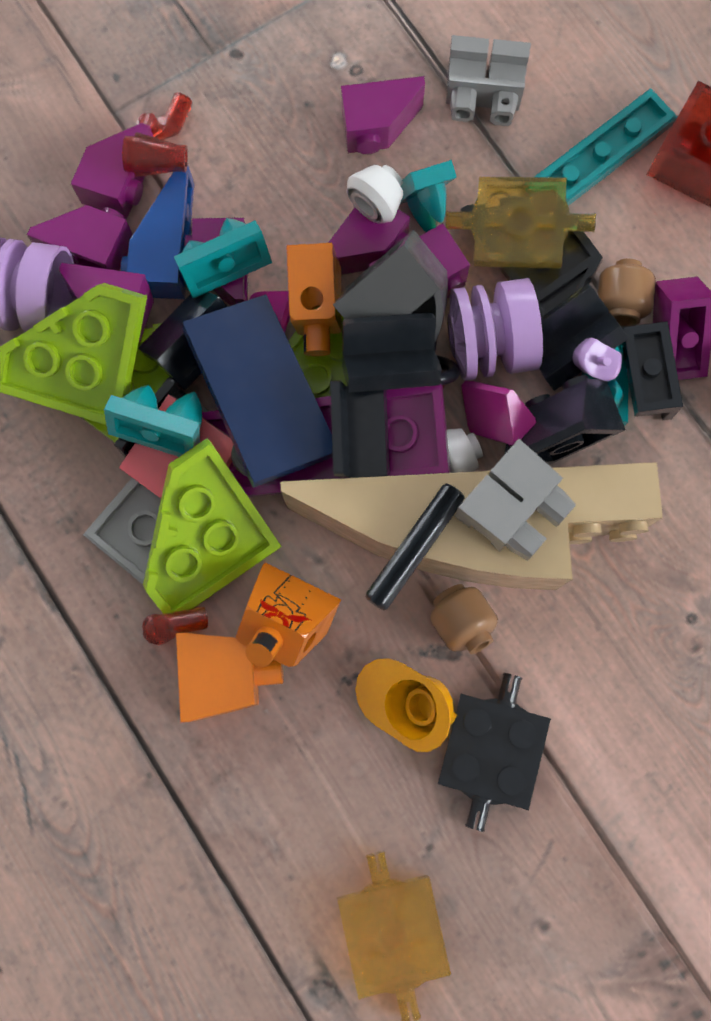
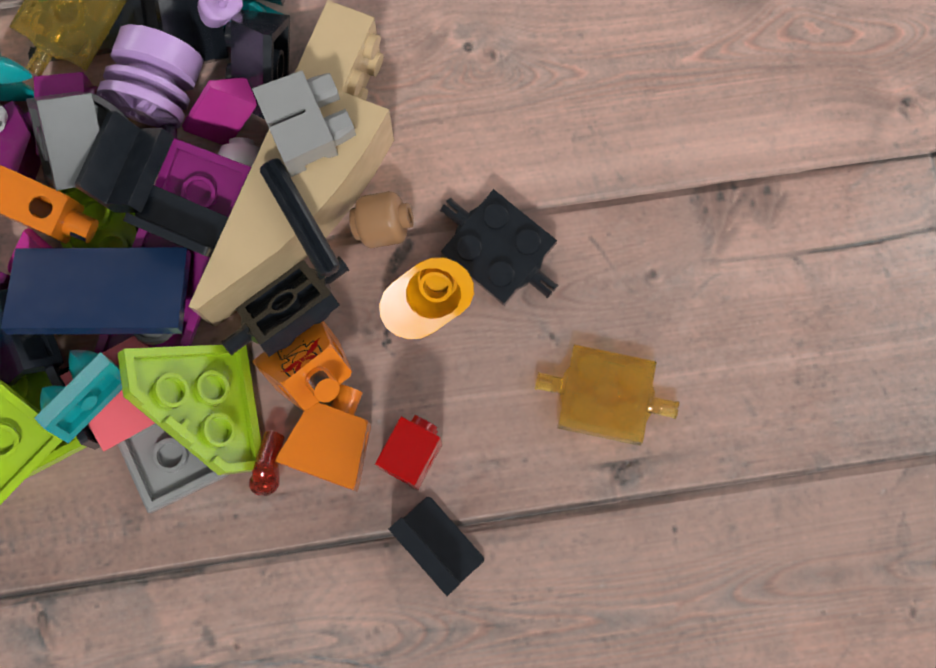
camera: 70 degrees left, 0 degrees up
none -> black plate [221,256,350,357]
none -> red brick [375,415,442,490]
none -> black panel [388,497,484,596]

